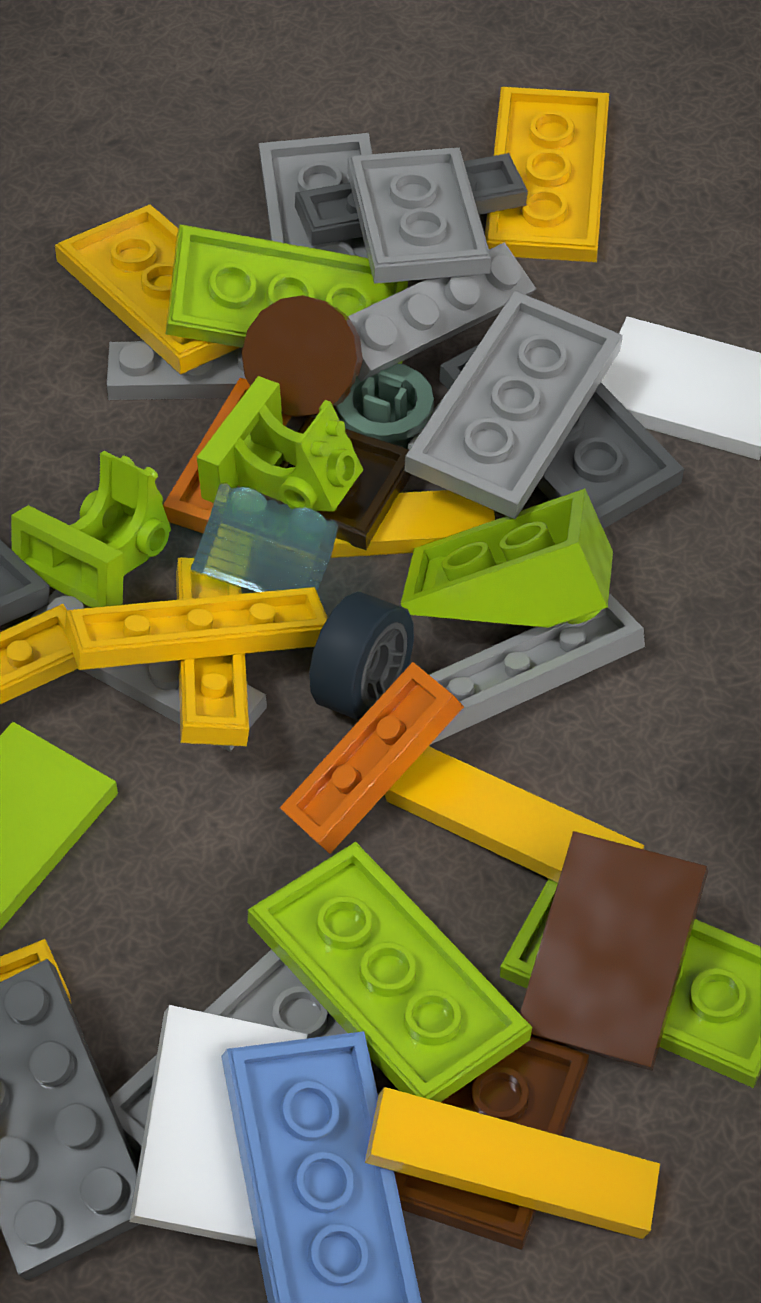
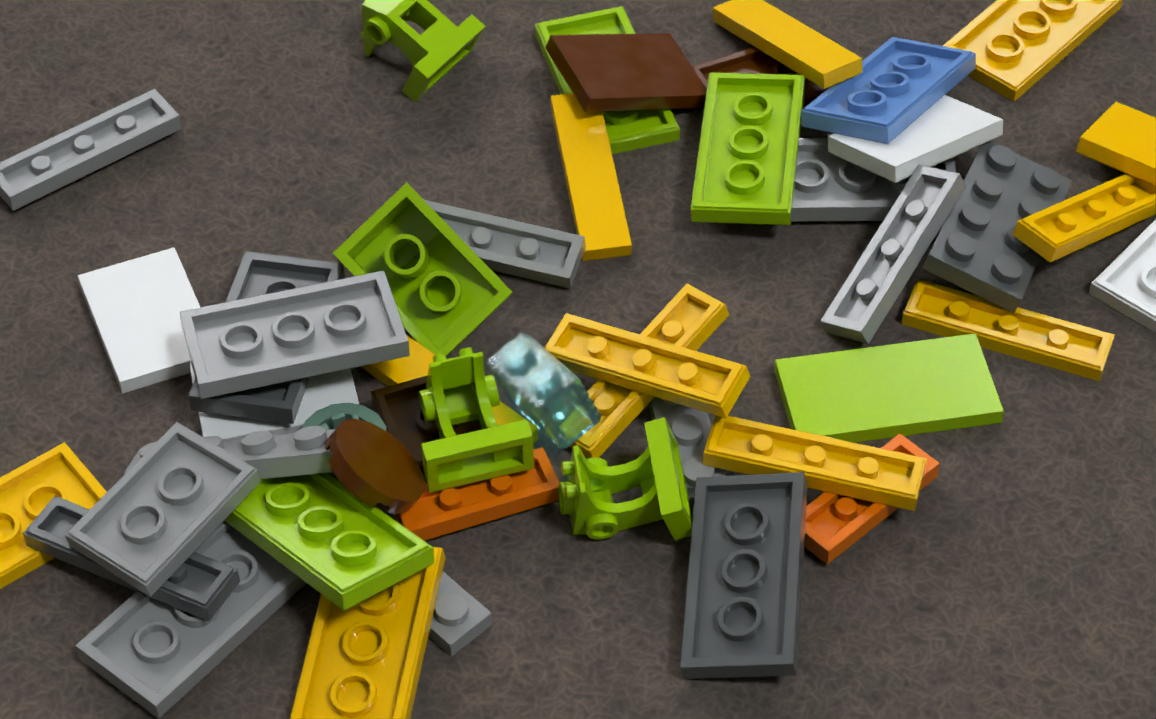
camera: 135 degrees left, 5 degrees down
orange plate [280,662,464,854] -> none
black wheel [309,591,414,720] -> none
none -> light grey plate [820,165,966,344]

